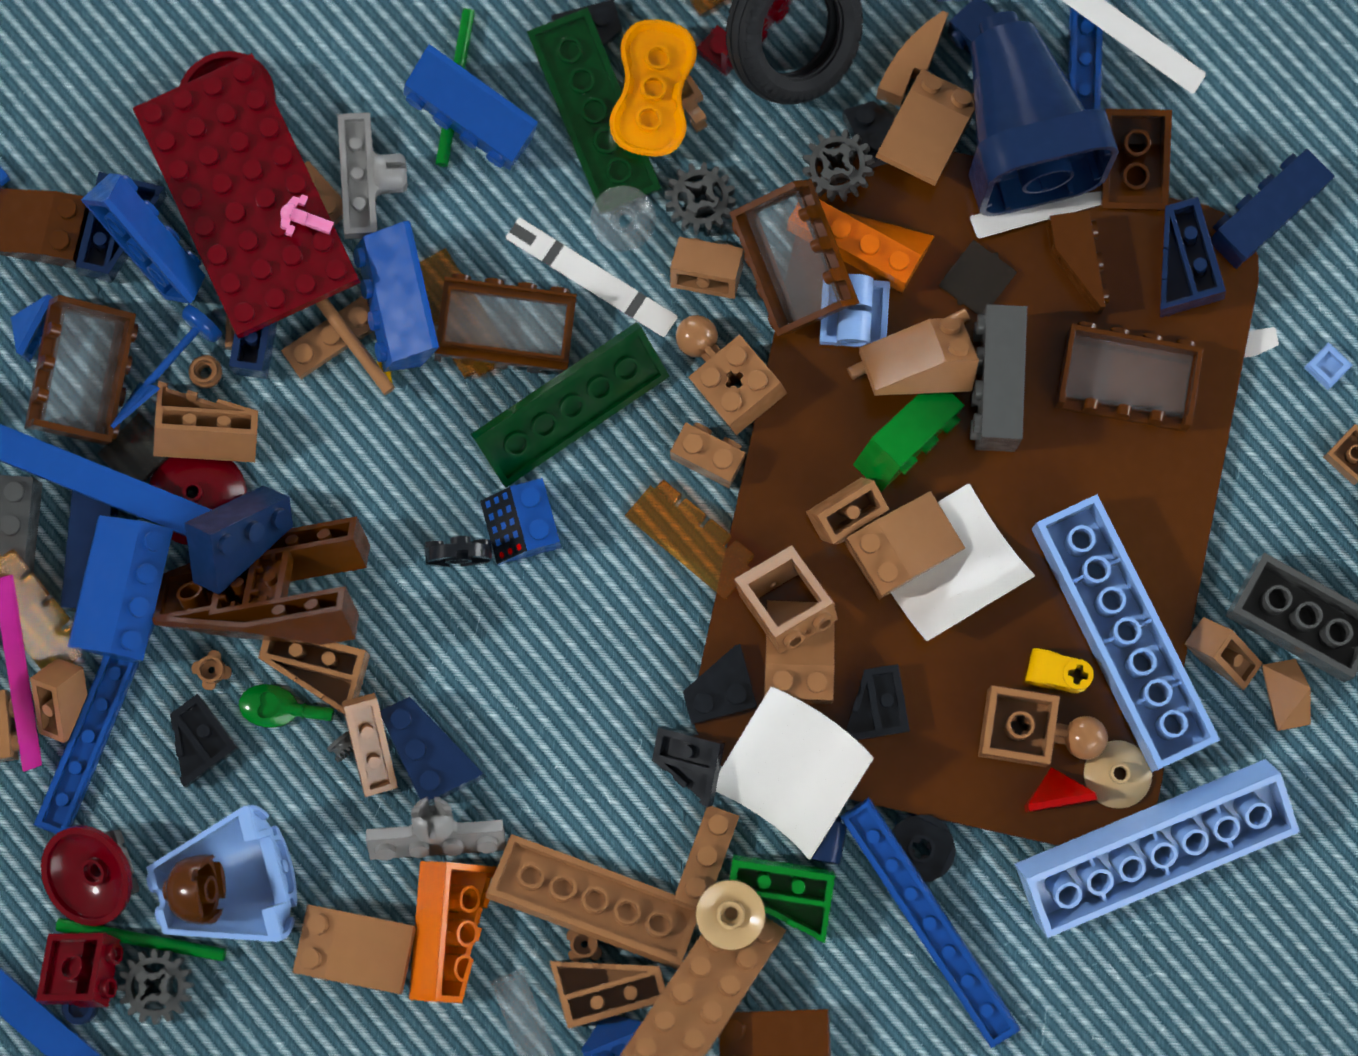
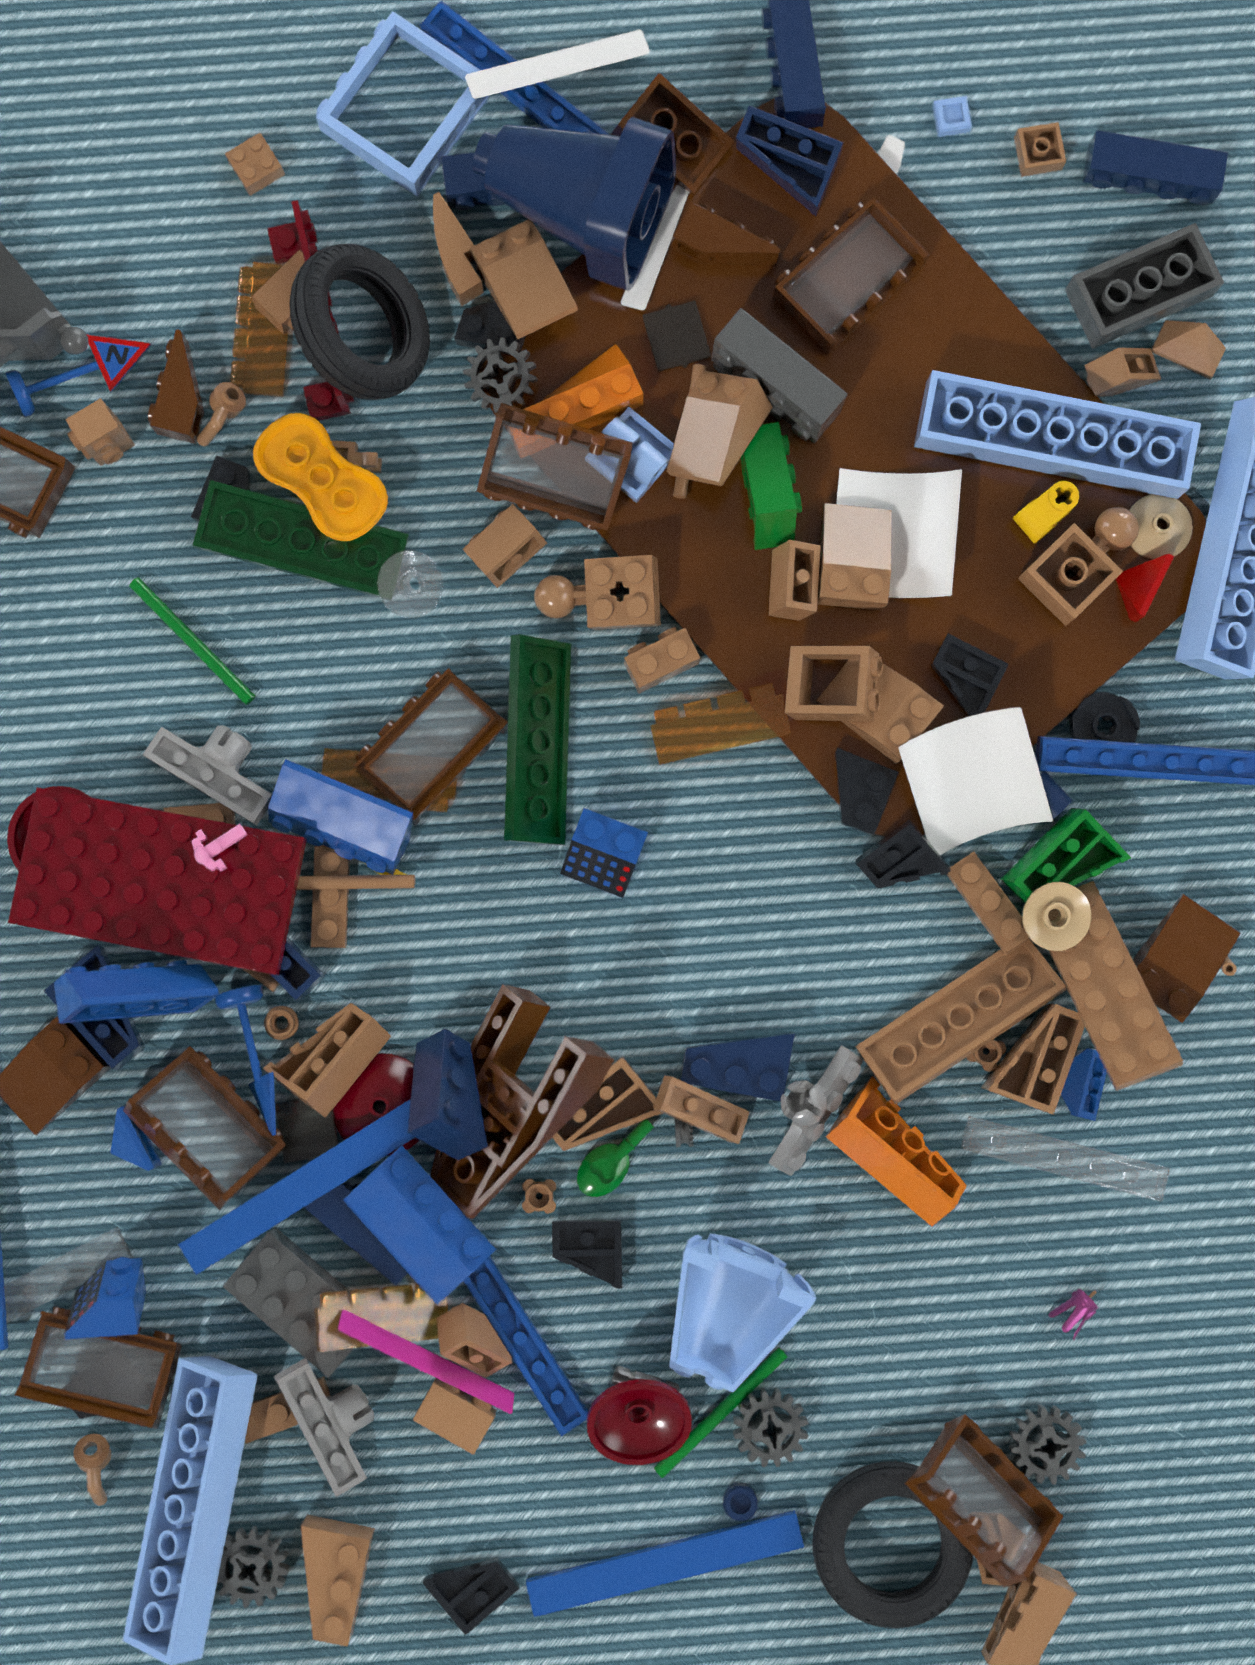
camera: 60 degrees left, 5 degrees up
dark red plate [36,933,123,1008] -> none
reddish brown cylinder [162,855,226,925] -> none
medium nougat slope [292,904,417,994] -> none
blue slope [403,44,538,170] -> none
black plate [424,536,492,567] -> none
white sticker [506,218,678,337] -> none
dark grey gear [665,162,736,235] -> none

